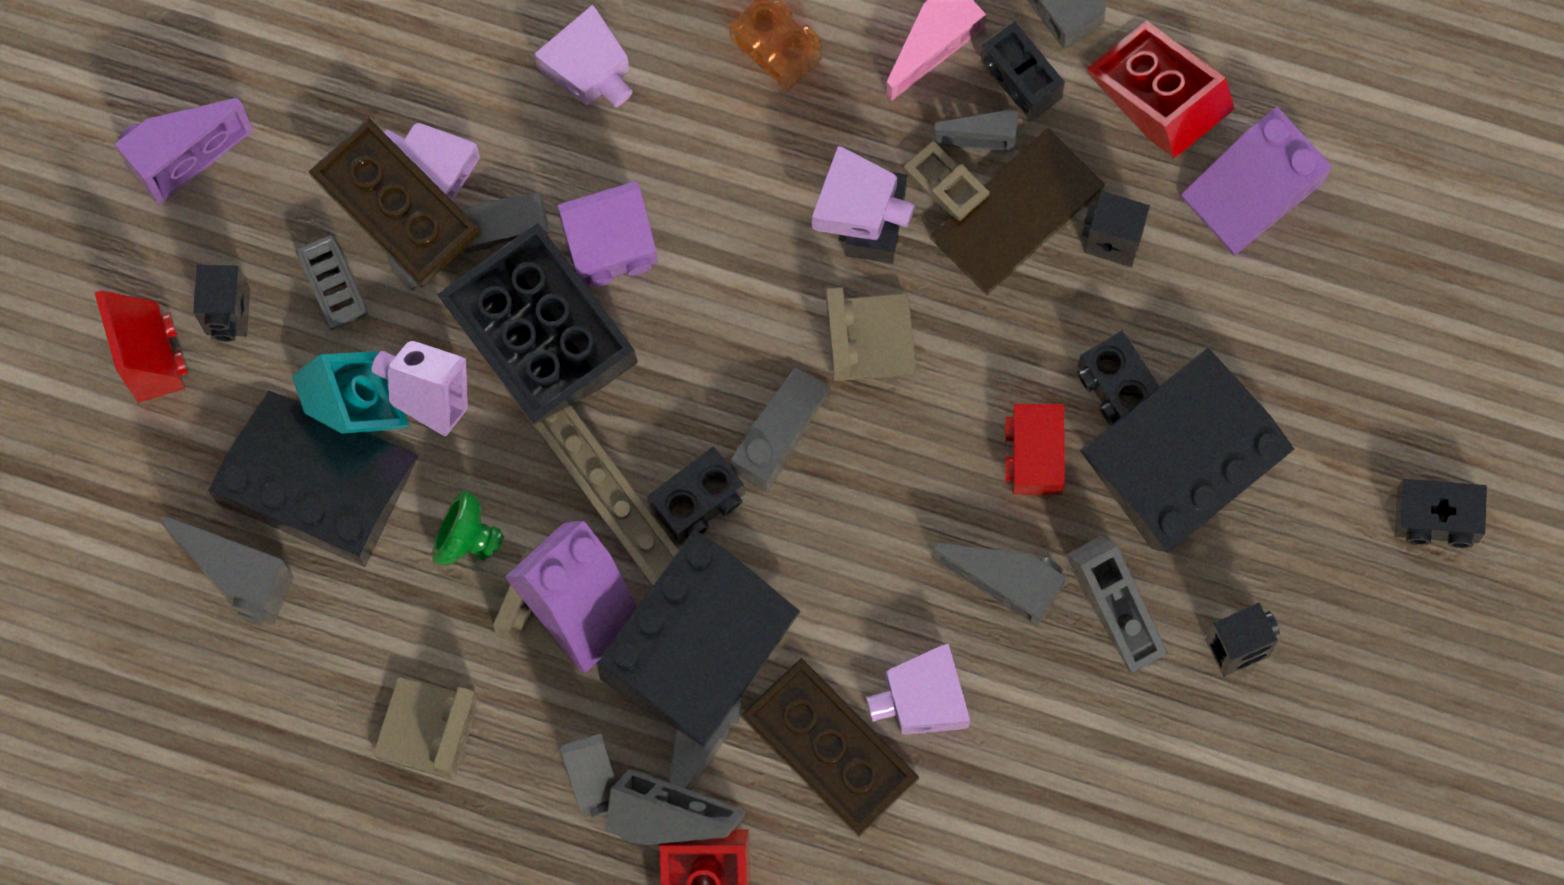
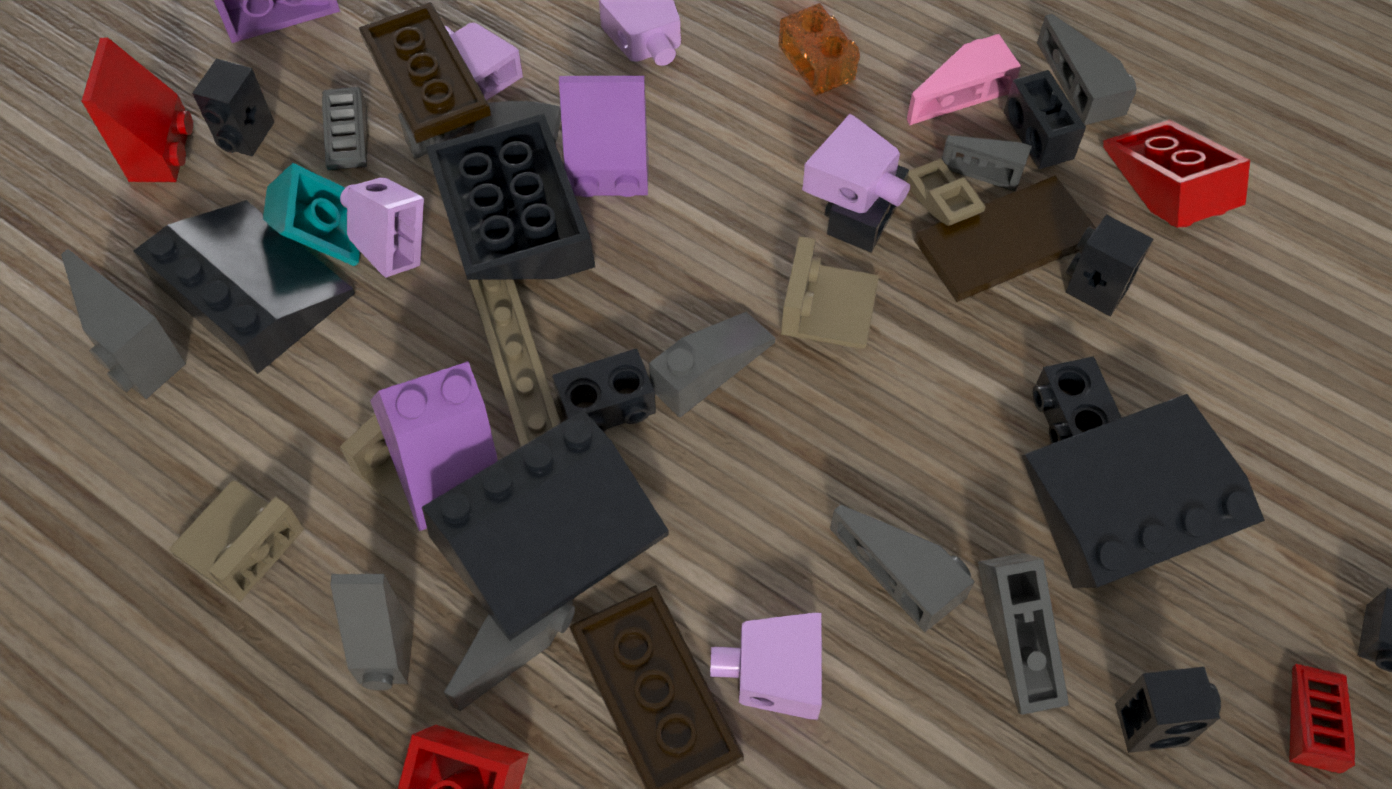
camera: 15 degrees right, 15 degrees down
green hair [432,490,504,566] -> none
dark grey slope [605,769,746,845] -> none
red brick [1005,404,1065,495] -> none
medium lavender slope [1181,107,1332,256] -> none
none -> red slope [1289,664,1355,774]

